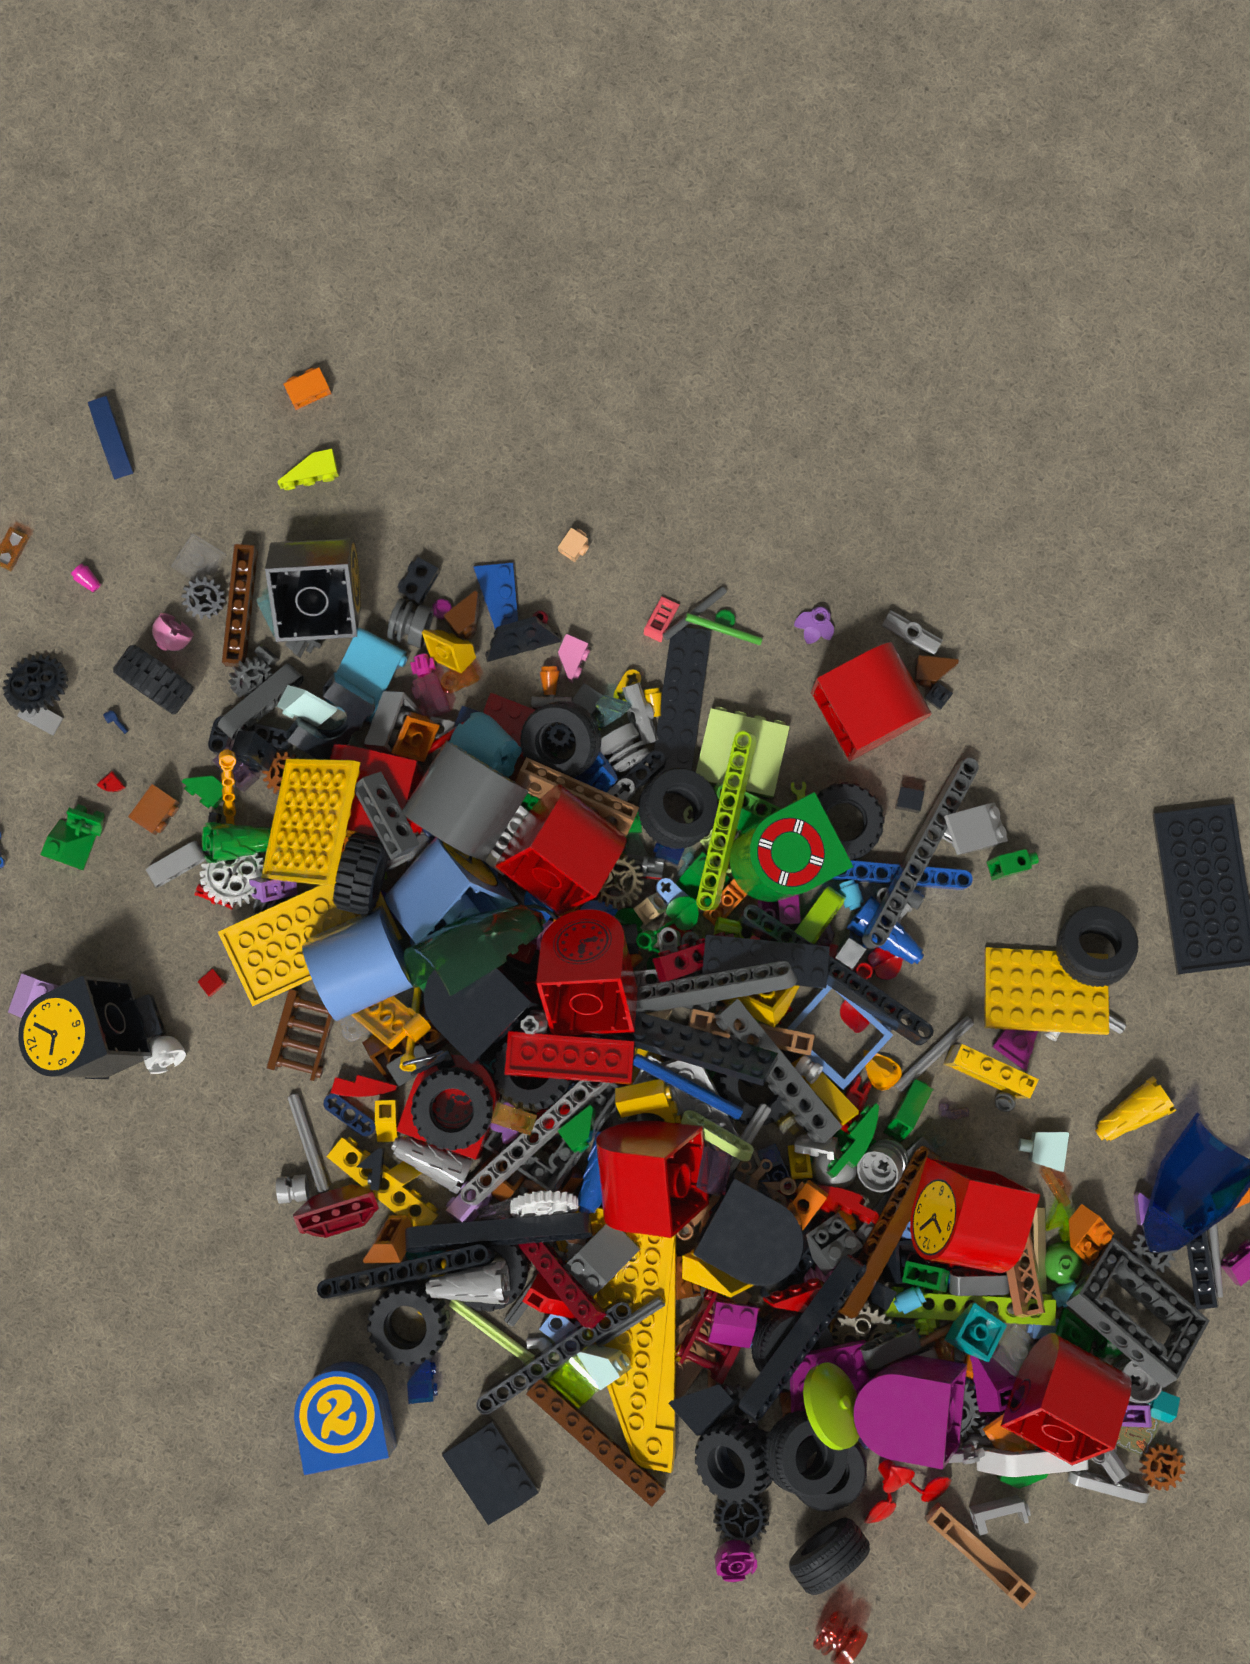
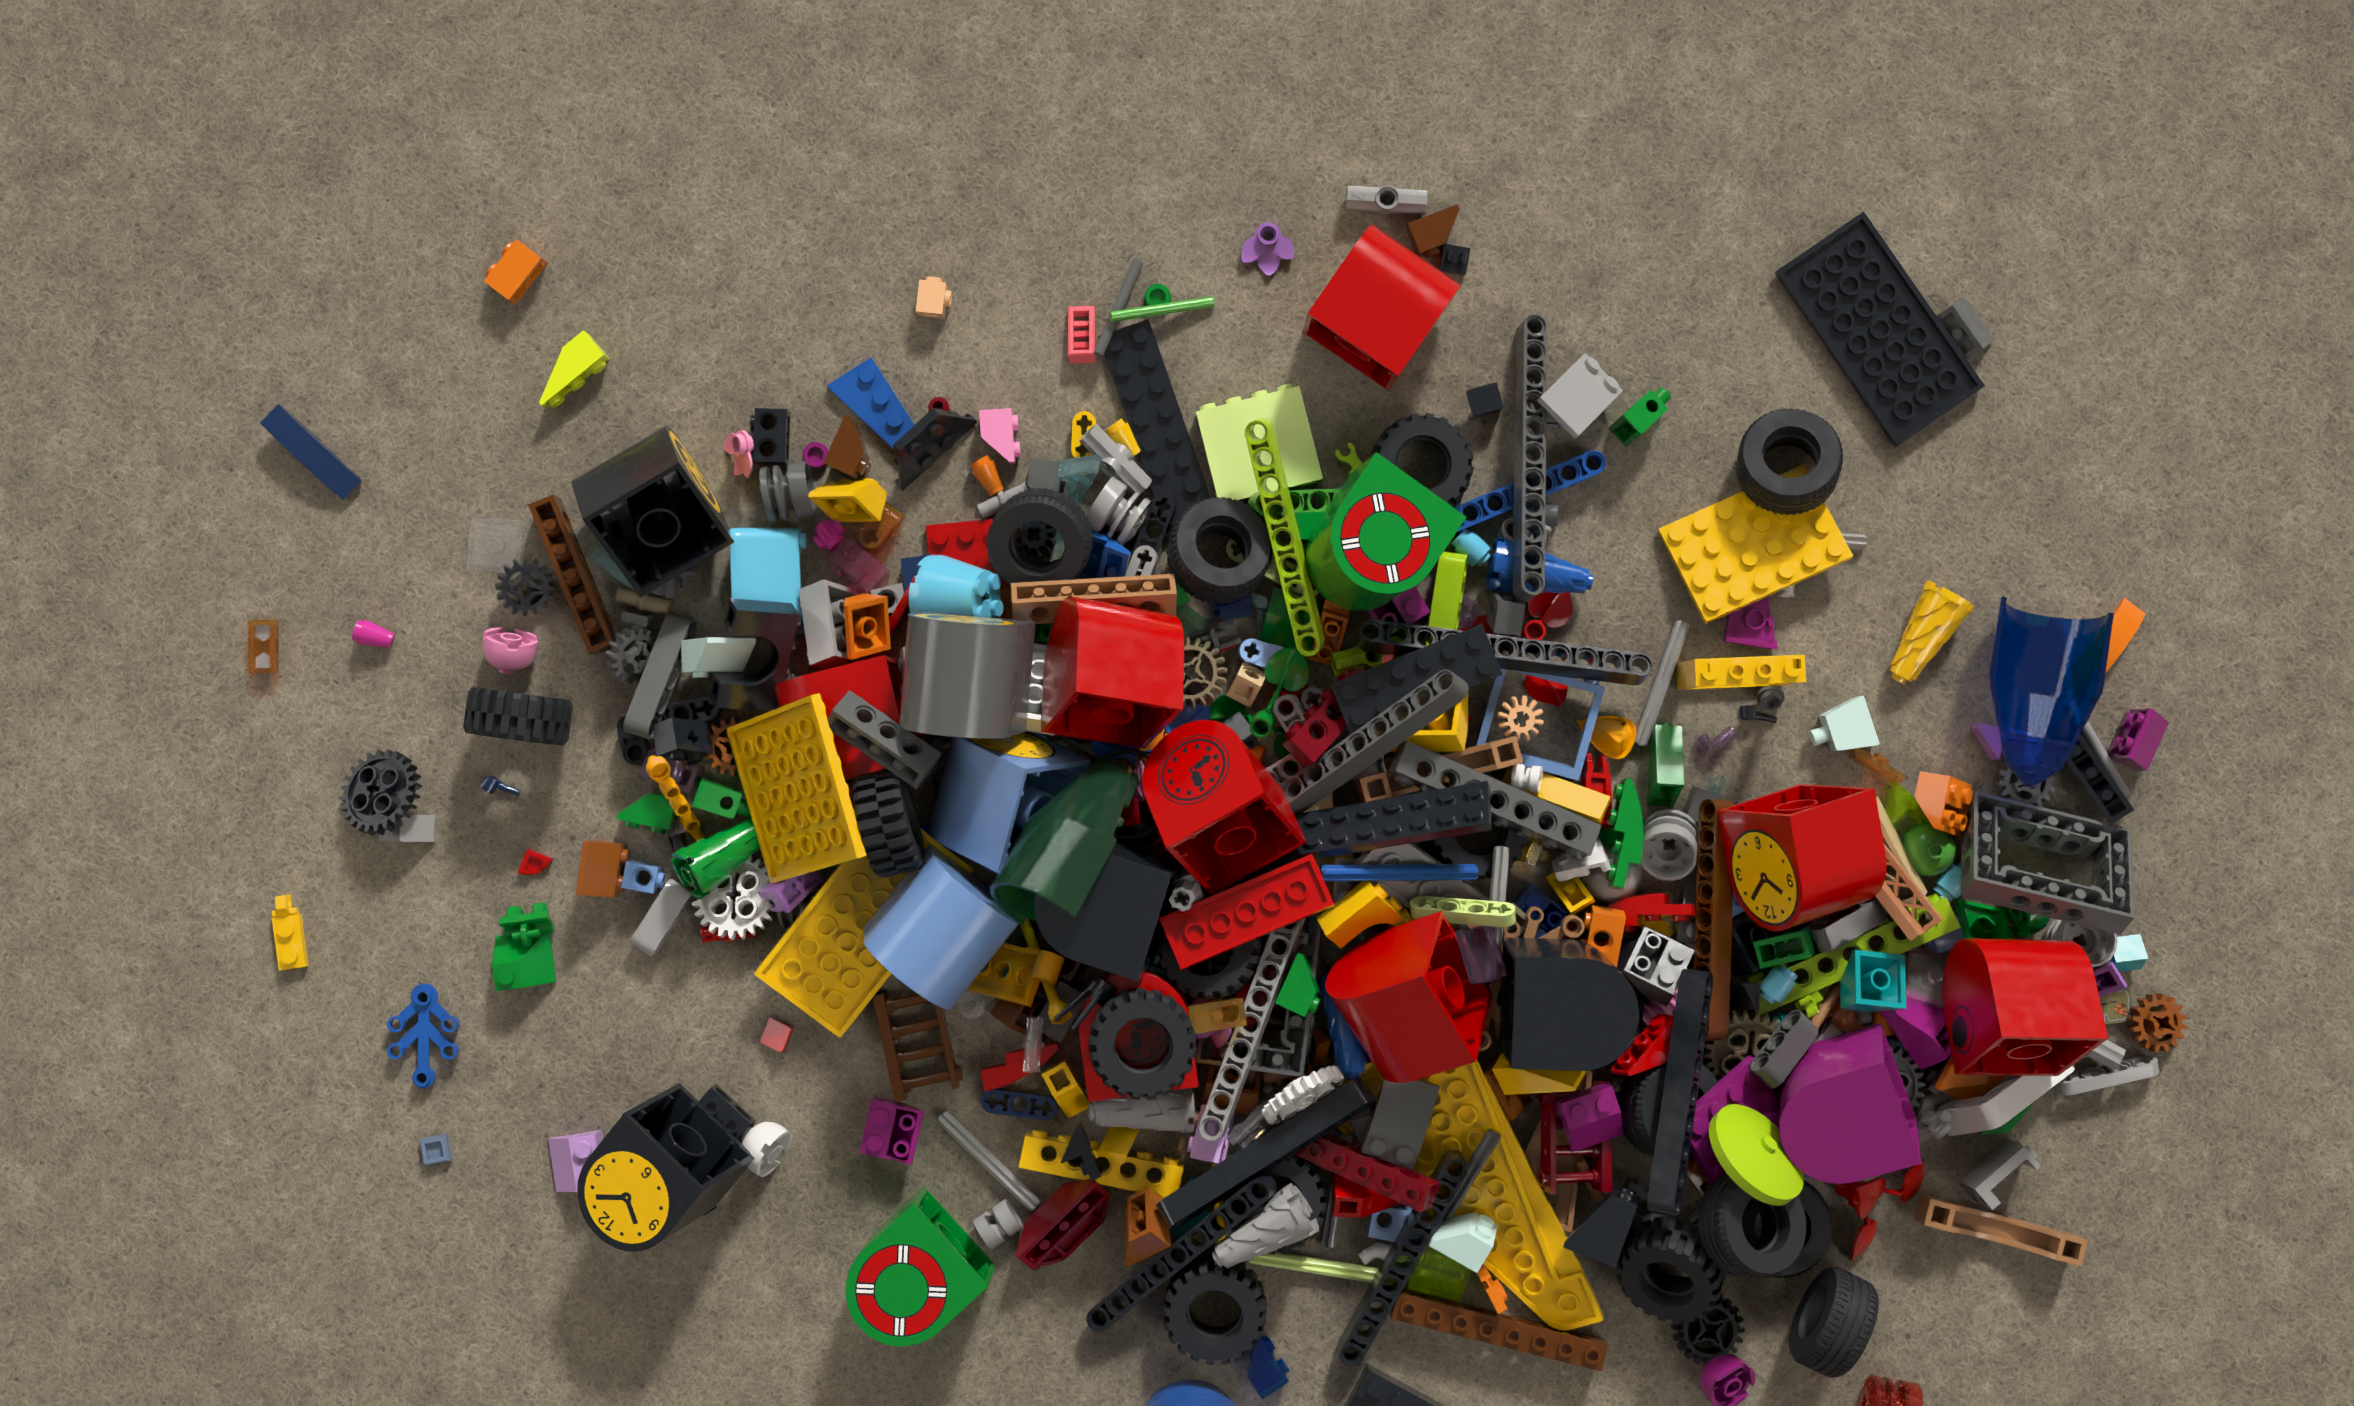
camera: 30 degrees left, 5 degrees up
none -> dark tan pin [615,586,672,616]
none -> medium blue brick [621,861,666,894]
none -> green torso [692,778,751,819]
none -> bright pink plate [723,430,754,478]
none -> green brick [845,1186,996,1347]
none -> magenta slope [859,1096,924,1165]
none -> clear pin [1022,1016,1044,1073]
none -> orange plate [1477,1264,1508,1314]
none -> light nougat gear [1497,695,1544,741]
none -> black hand [1740,705,1777,723]

